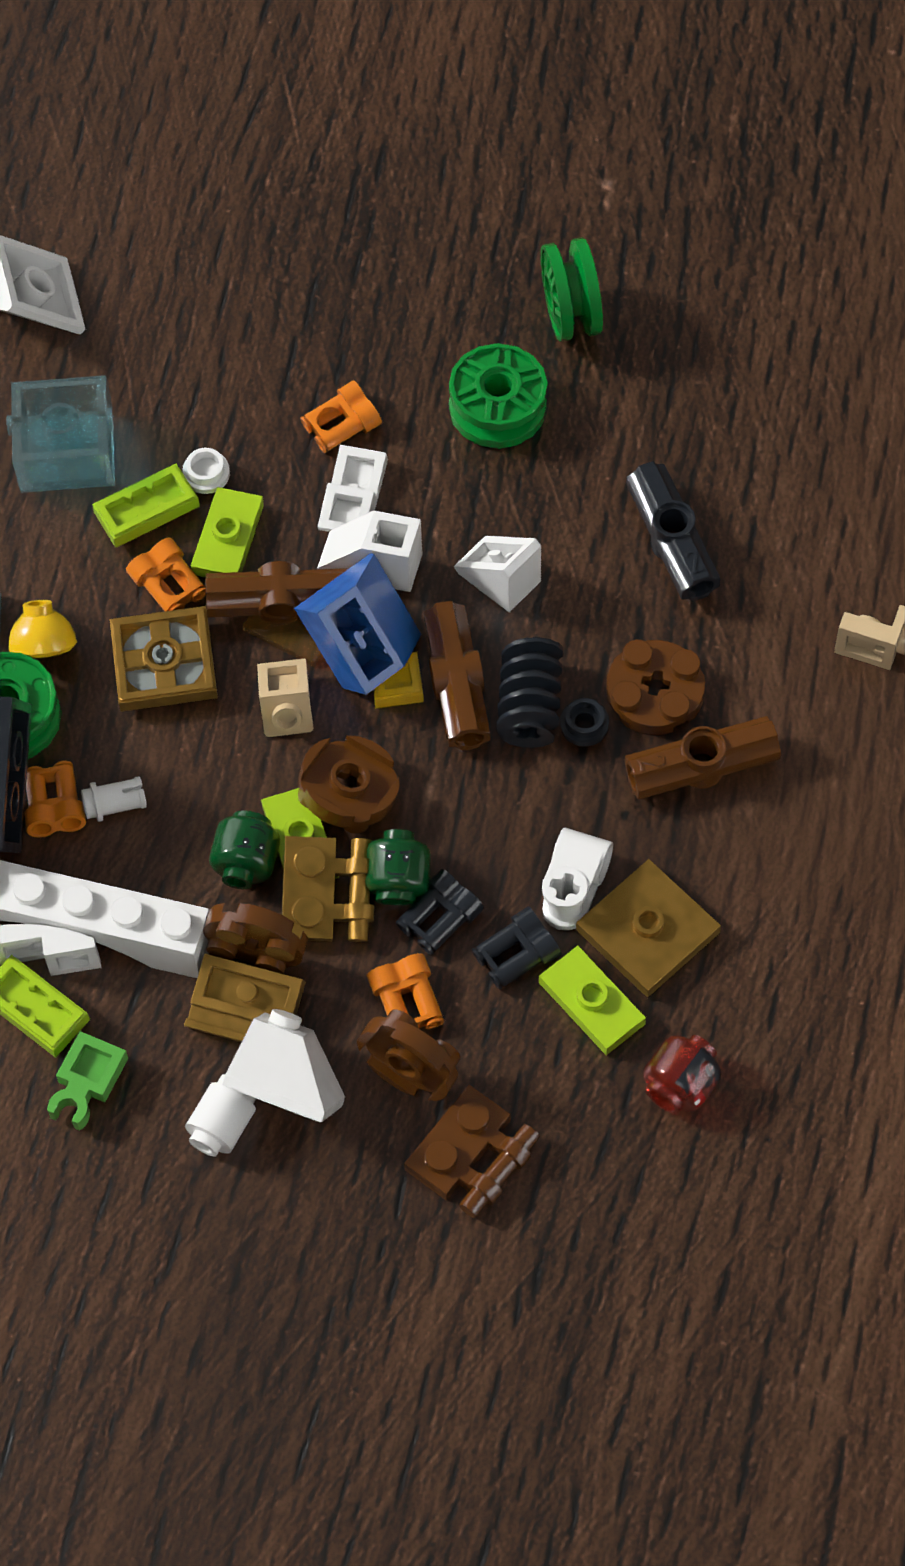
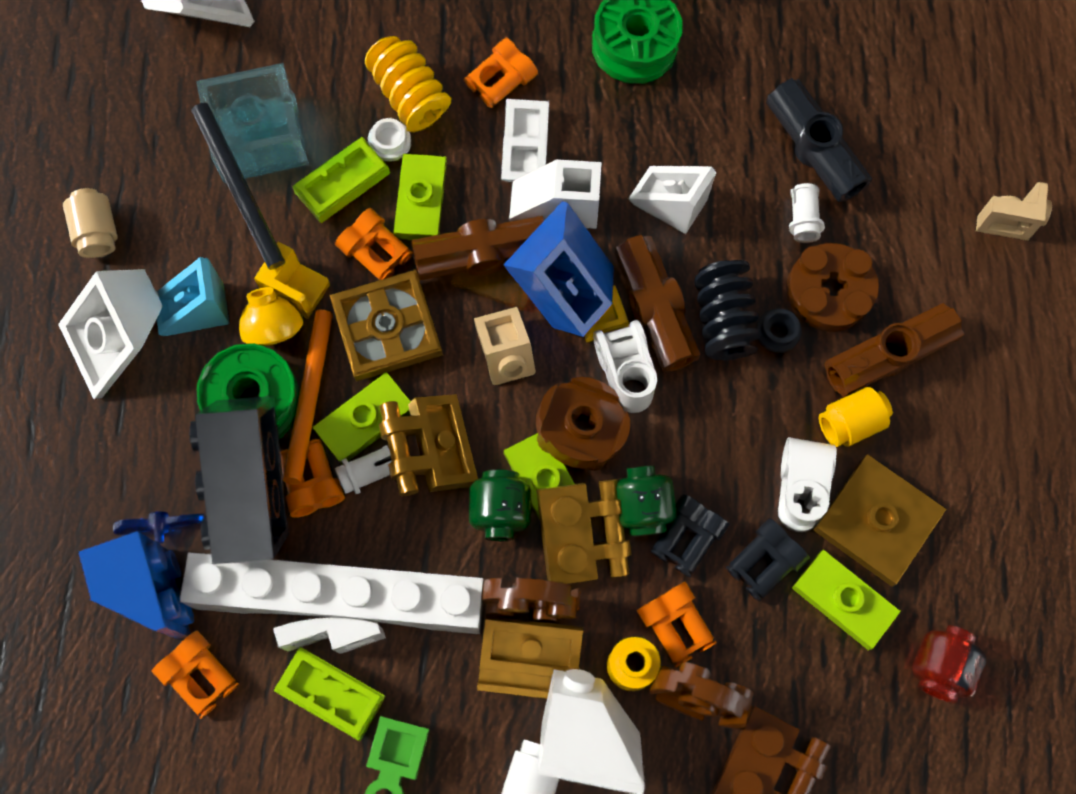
camera: 15 degrees left, 10 degrees up
none -> black bar [191,103,285,270]
none -> yellow panel [254,242,330,319]
none -> orange bar [282,310,333,484]
none -> lime plate [313,372,411,465]
none -> yellow piece [364,36,451,132]
none -> pearl gold plate [379,394,478,497]
none -> white piece [593,320,657,413]
none -> yellow brick [607,637,660,691]
none -> white pin [789,183,825,243]
none -> yellow brick [819,387,893,447]

